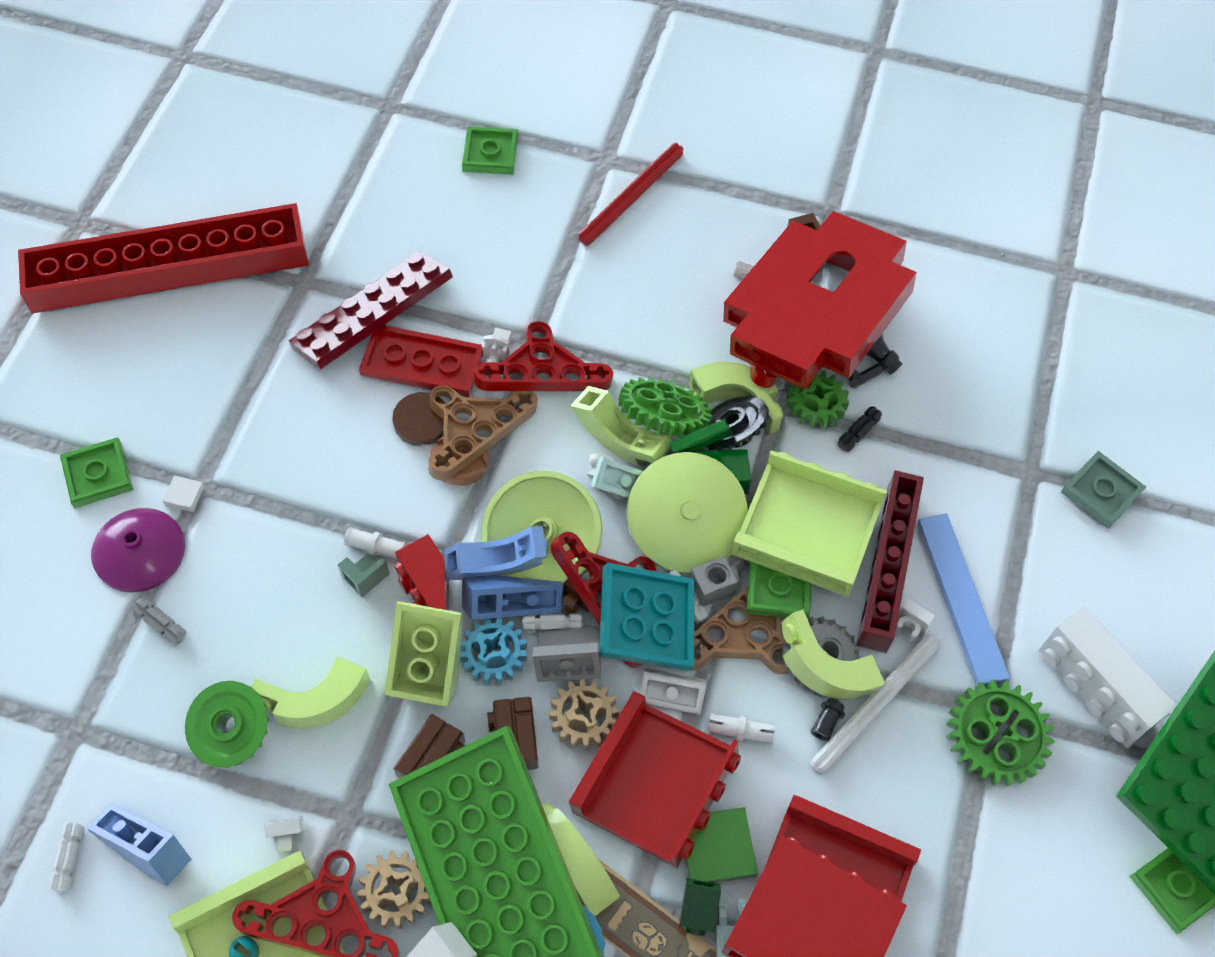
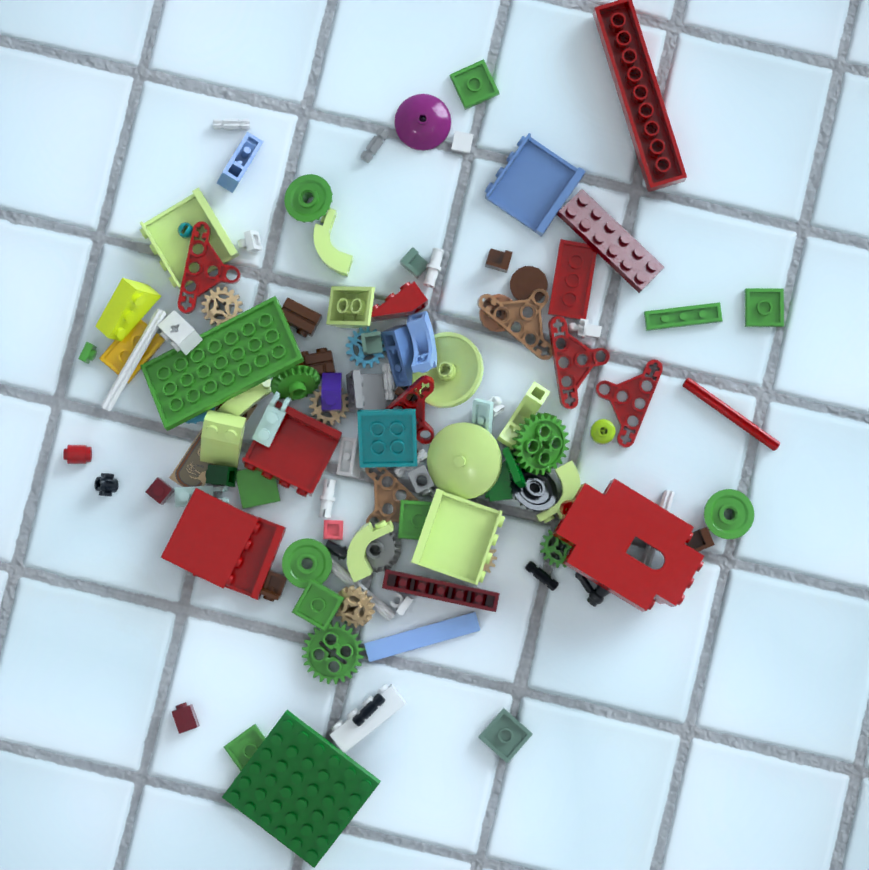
camera: 90 degrees right, 25 degrees up
none -> yellowish green slope [200,410,246,468]
none -> light aqua hinge [252,391,291,447]
none -> reddish brown bracket [260,570,287,601]
none -> bright green gear [270,365,320,401]
none -> bright green gear [282,538,332,589]
none -> bright green tile [292,578,345,632]
none -> dark purple slope [321,373,342,412]
none -> coral tile [323,520,343,540]
none -> tan gear [336,585,375,628]
none -> black axle [352,694,385,727]
none -> sand green panel [361,331,383,355]
none -> medium blue panel [484,133,586,237]
none -> reddish brown panel [485,249,513,273]
none -> lime head [590,419,616,445]
none -> red beam [595,359,663,448]
none -> bright green tile [644,302,723,331]
none -> bright green gear [704,489,754,539]

